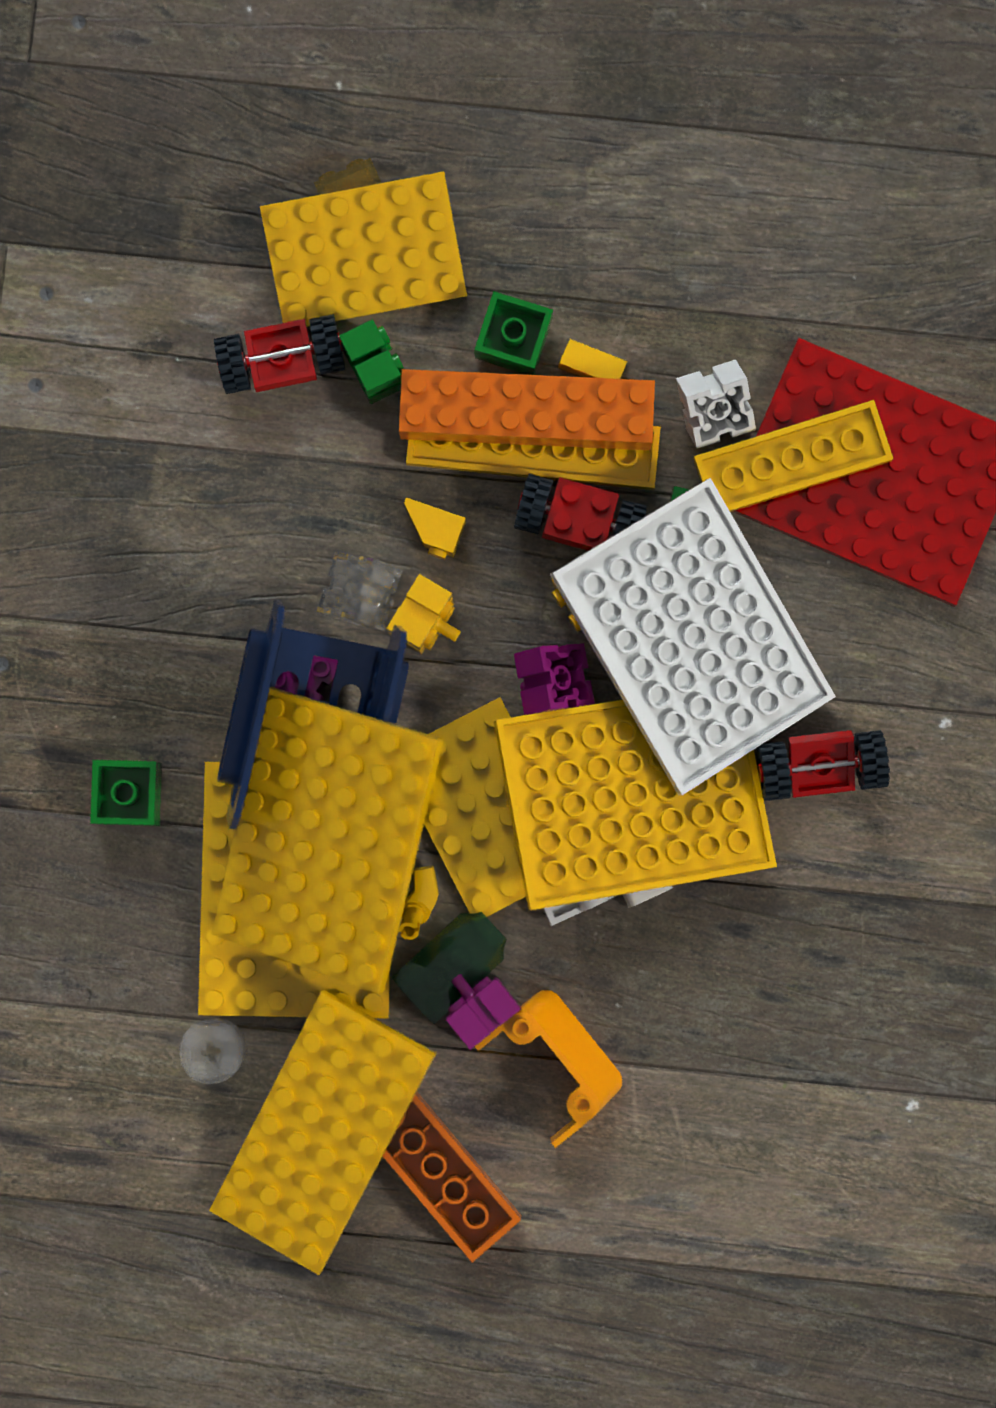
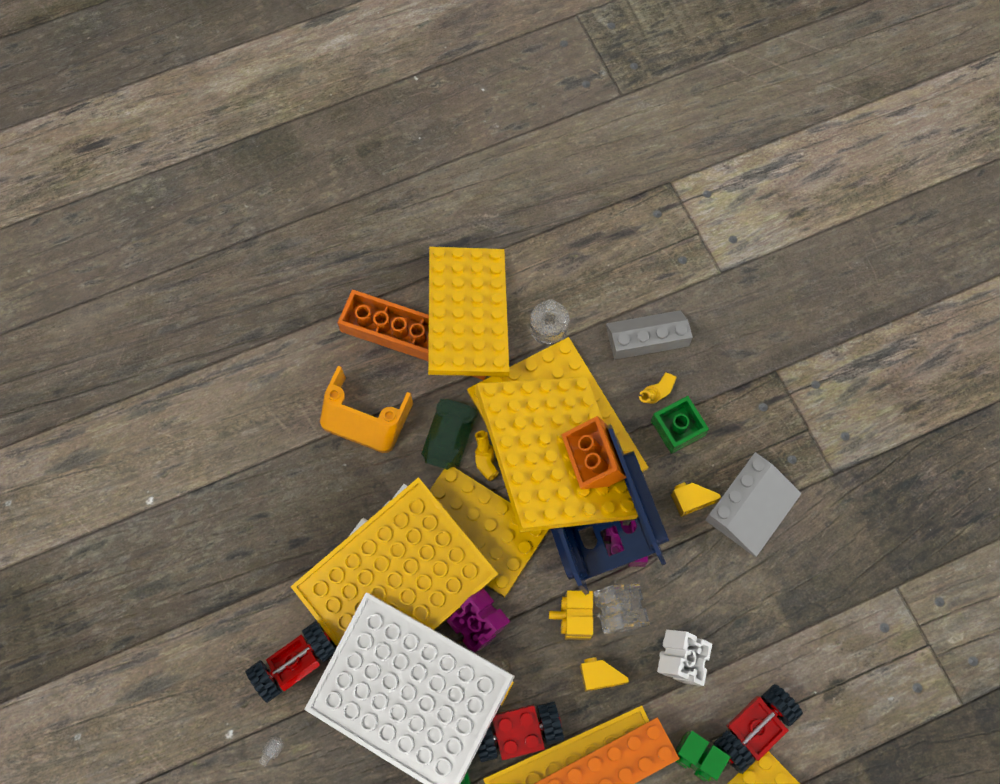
camera: 150 degrees right, 15 degrees down
magenta brick [446,974,521,1050] -> none
none -> clear cylinder [259,736,284,767]
none -> orange slope [561,416,627,489]
none -> light grey slope [606,310,693,360]
none -> yellow arm [639,372,677,404]
none -> white brick [657,629,712,686]
none -> yellow slope [671,483,721,517]
none -> light grey slope [705,452,802,557]

